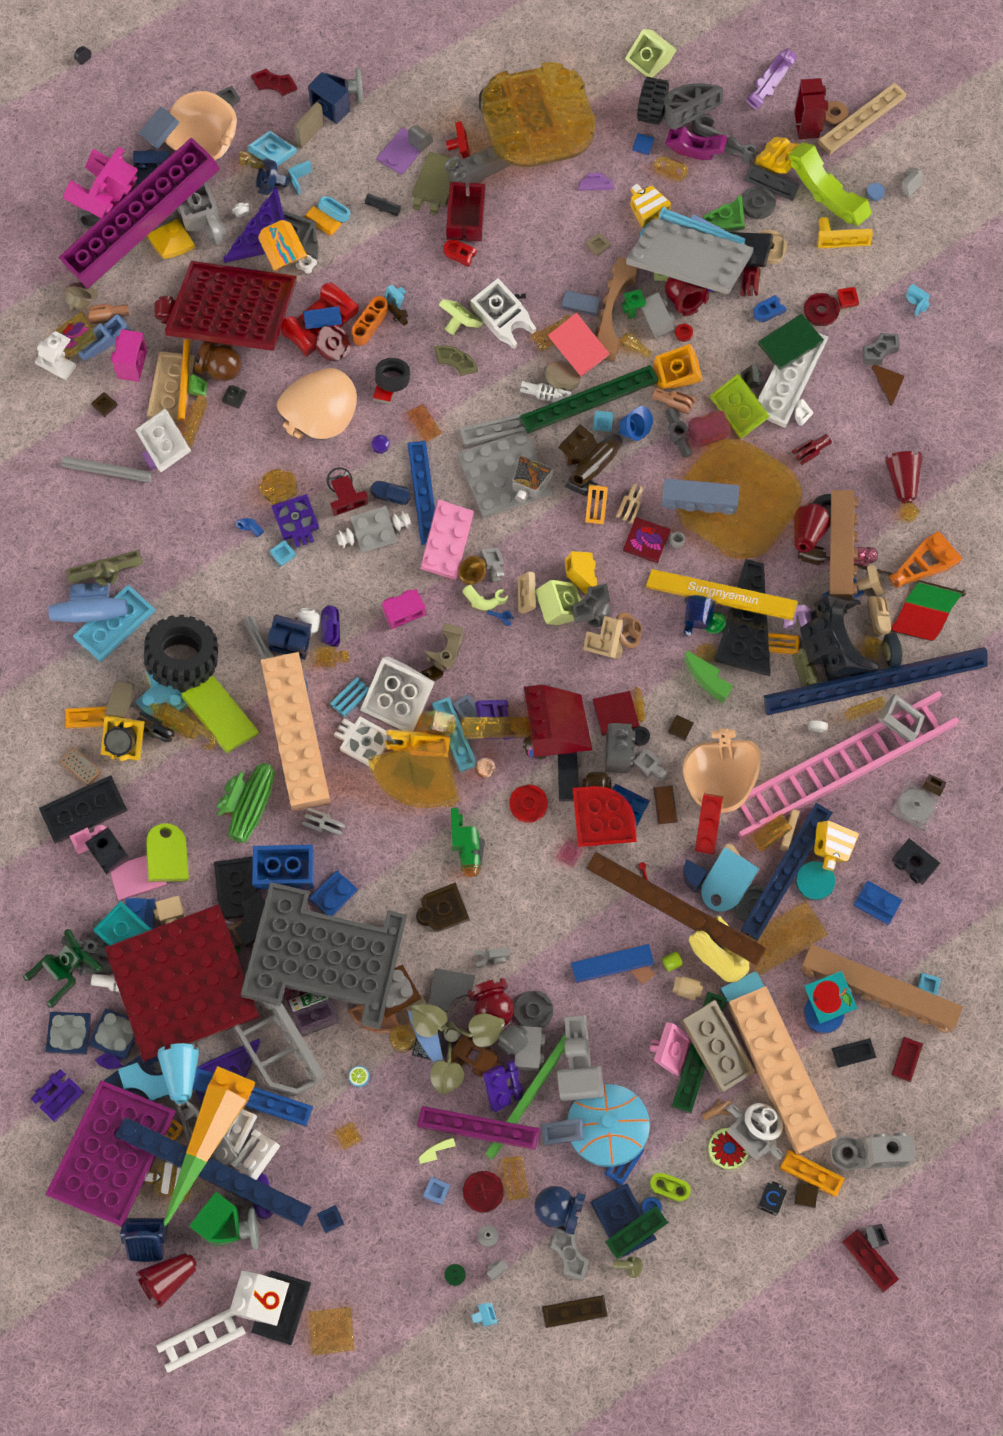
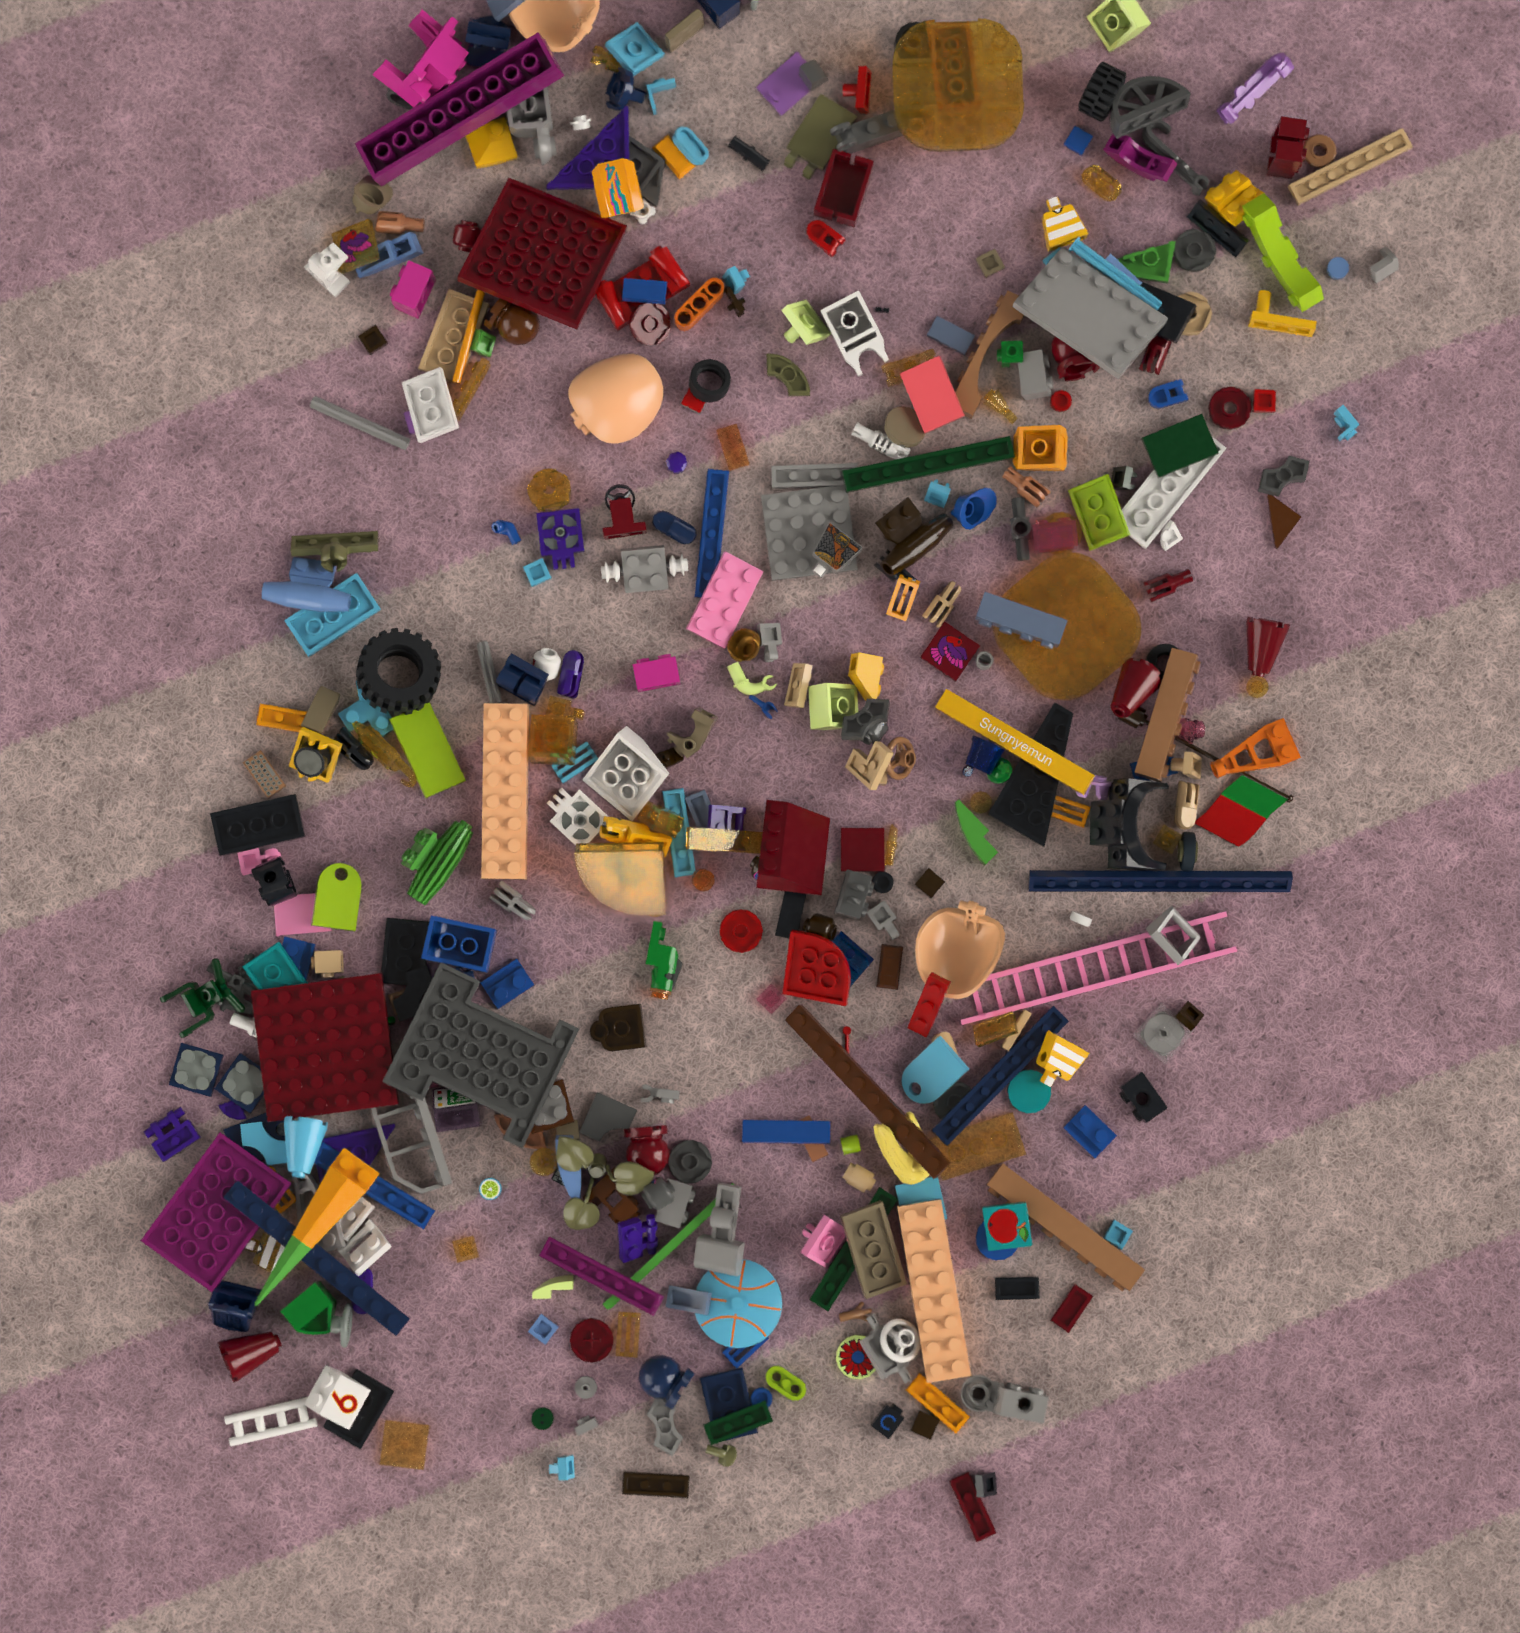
camera: 15 degrees right, 15 degrees up
pearl dark grey tile [222,385,247,409] -> none
dark blue tile [317,1205,345,1234] -> none
medium lavender tile [578,172,614,190] -> none
dark blue brick [683,859,707,892] -> none
olive hinge [792,648,820,687] -> none
clear yellow tile [845,696,885,722] -> none
none -> clear yellow brick [528,714,578,765]

